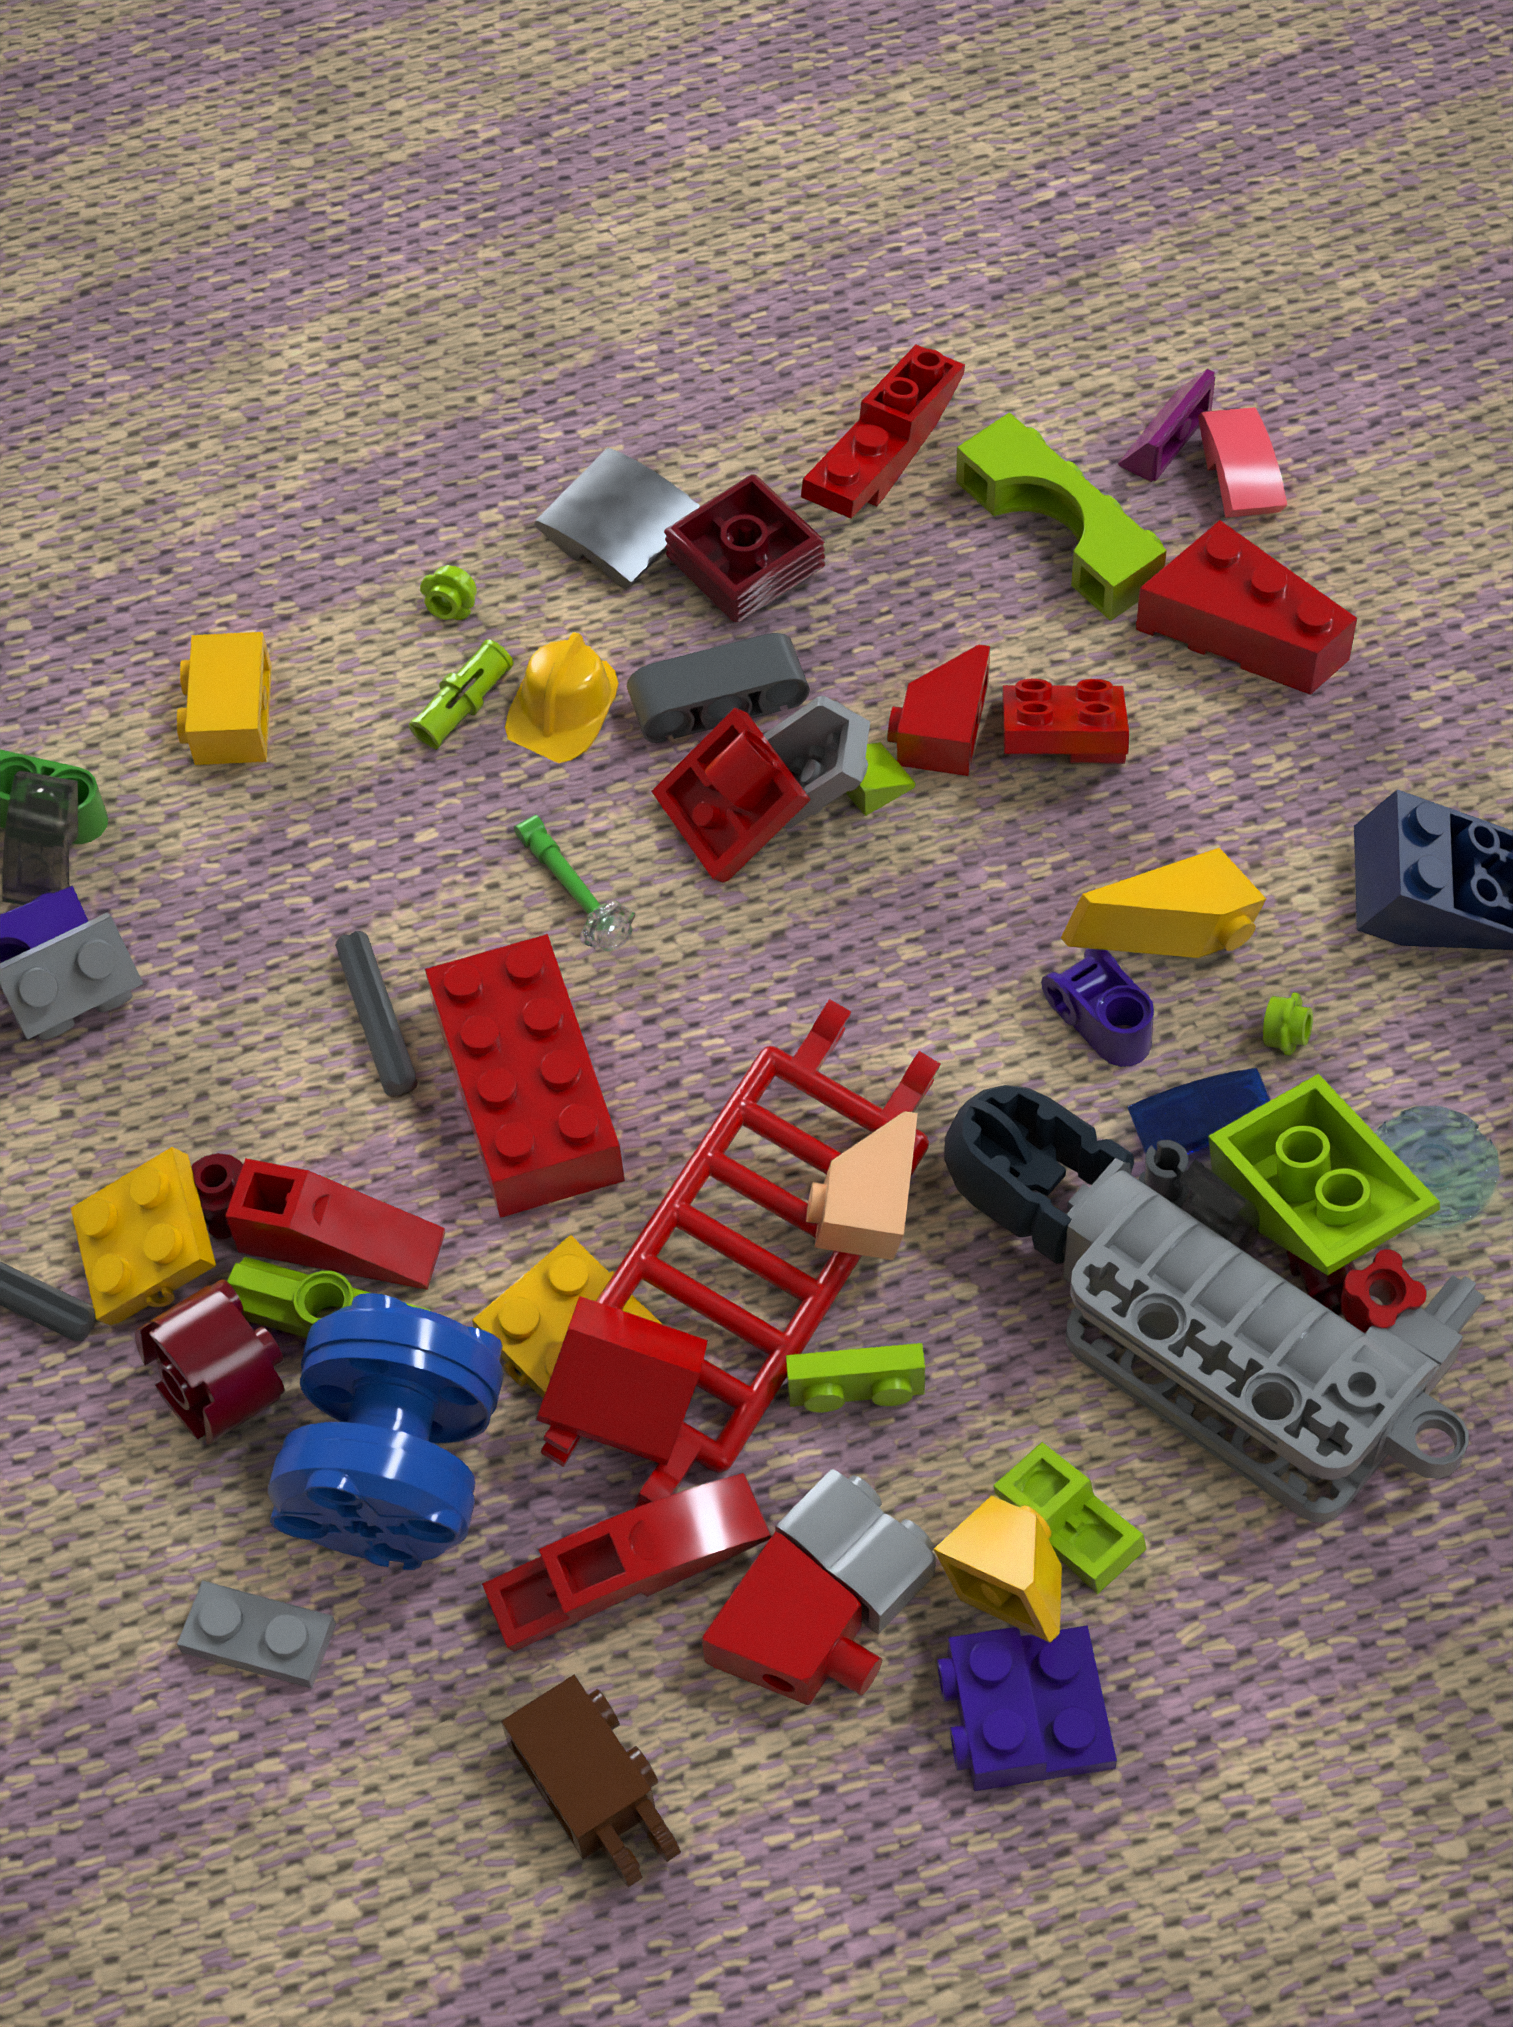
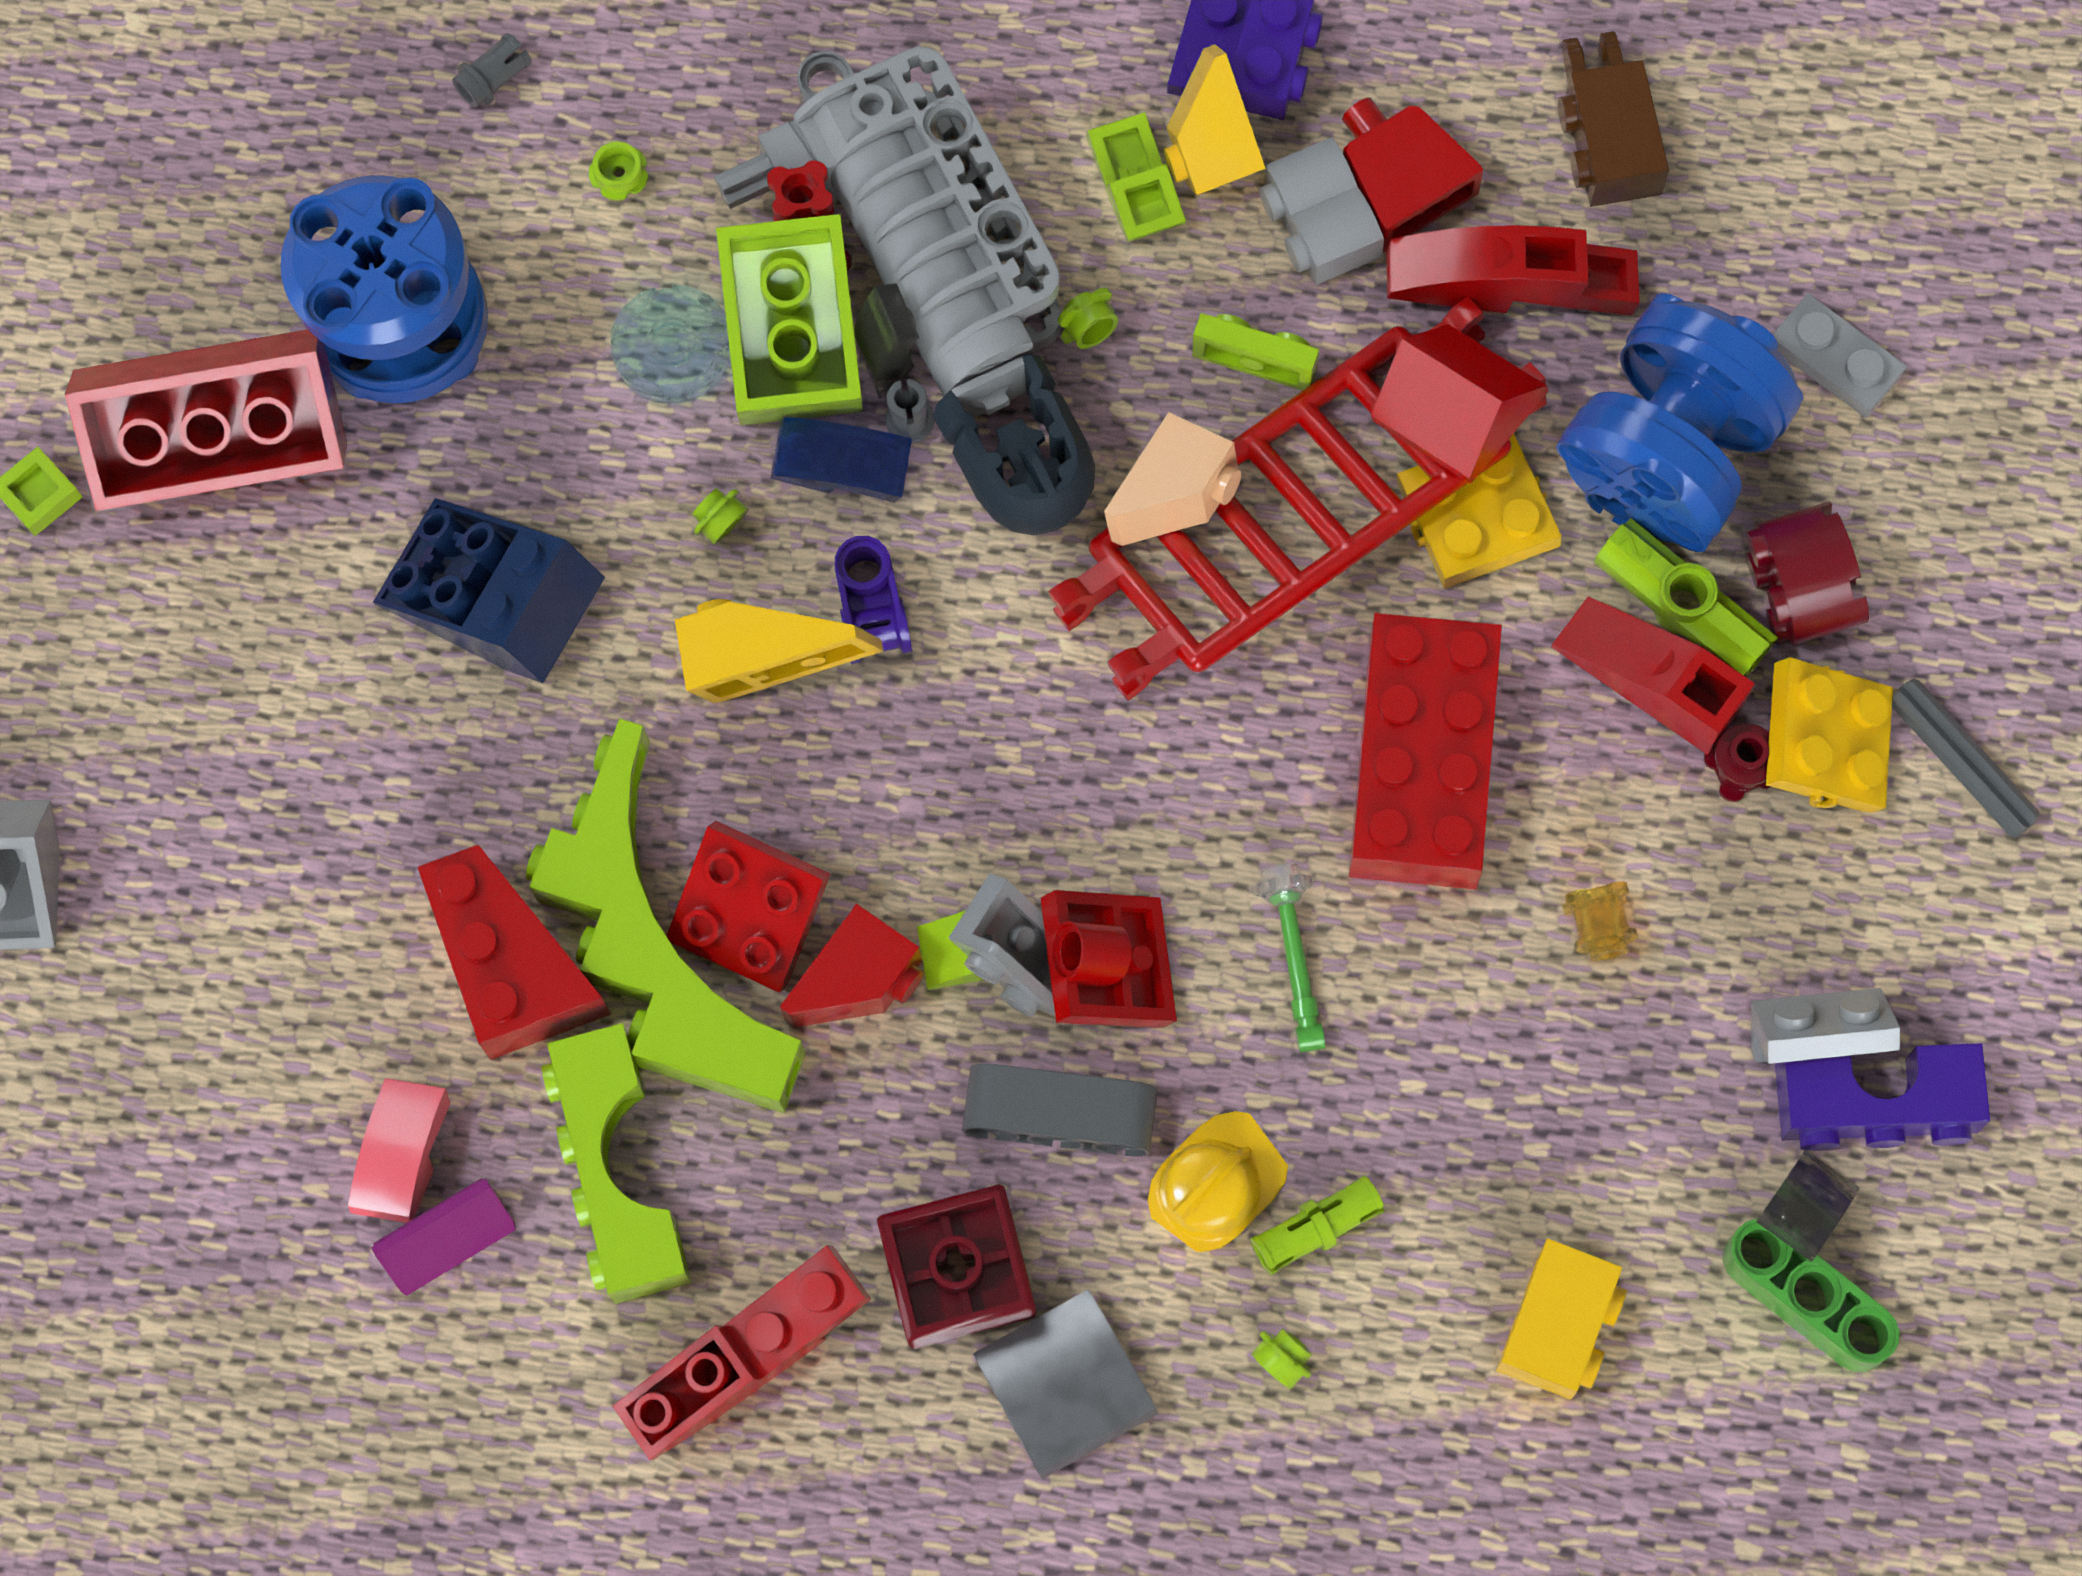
camera: 155 degrees left, 15 degrees up
dark grey axle [335,931,418,1097] -> none
none -> lime arch [526,718,806,1114]
none -> lime plate [1057,288,1118,349]
none -> clear yellow brick [1562,881,1639,962]

